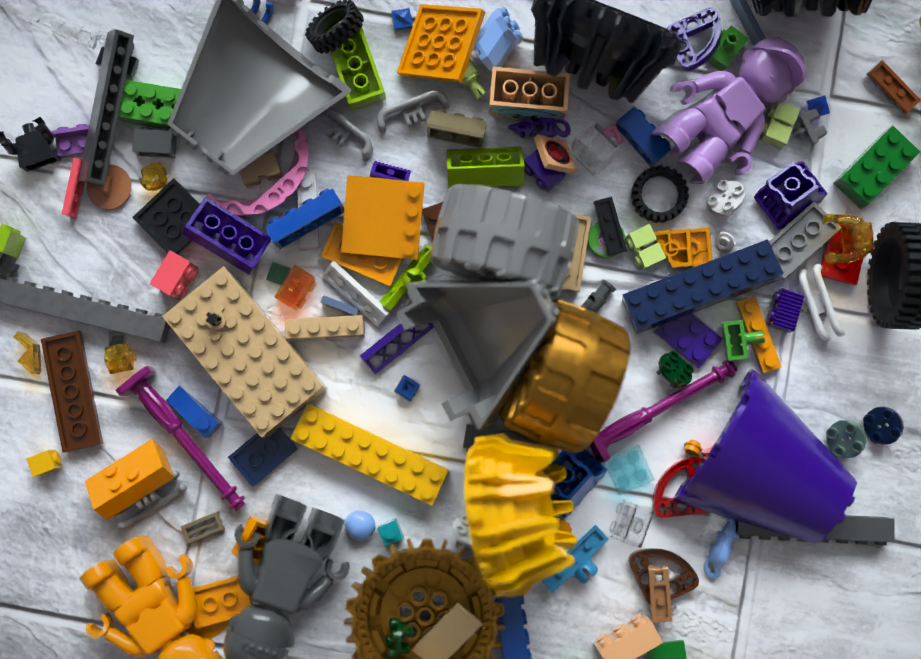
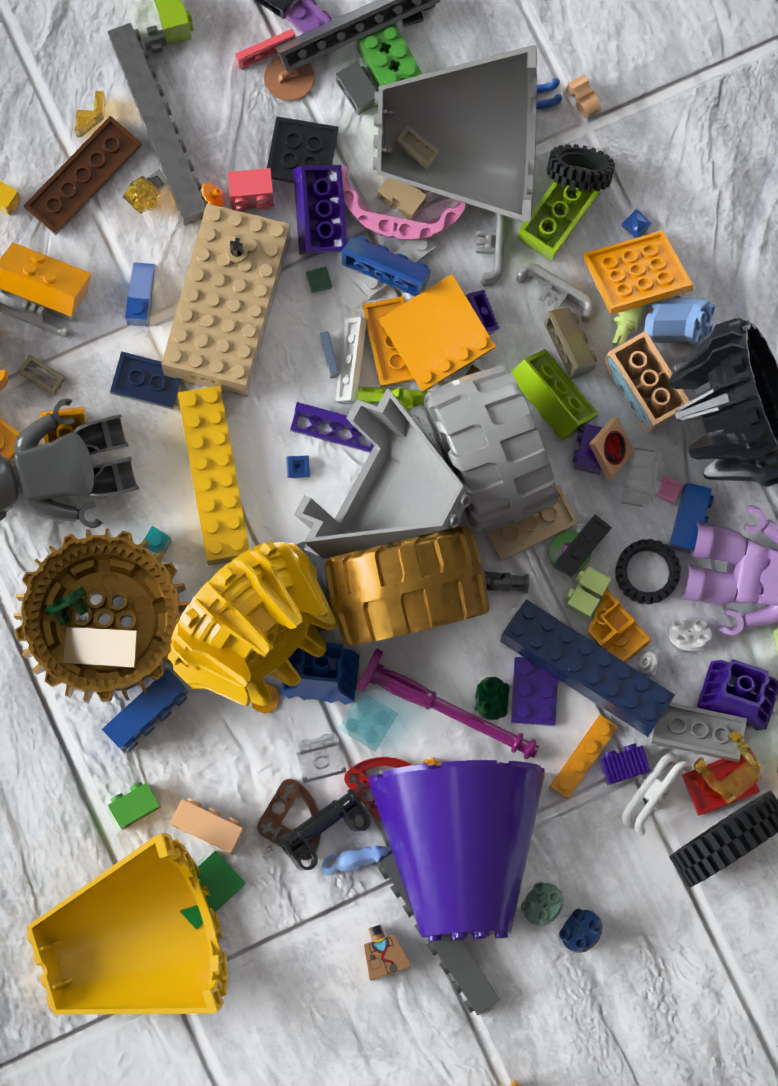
camera: 55 degrees right, 5 degrees down
magenta piece [115,366,245,511] -> none
clear yellow hair [139,162,169,191] -> none
clear orange brick [274,265,317,311] -> none
tan brick [285,315,365,341] -> none
light blue hair [344,510,375,541] -> none
dark purple animal [508,118,571,138] -> none
dark azure plate [541,525,609,593] -> none
medium nougat plate [647,564,672,623] -> none
bright green brick [721,320,765,361] -> none
none -> light orange piece [201,182,224,207]
none -> black piece [278,789,371,871]
none -> medium nougat torso [364,924,411,981]
none -> dark tan plate [394,125,441,170]

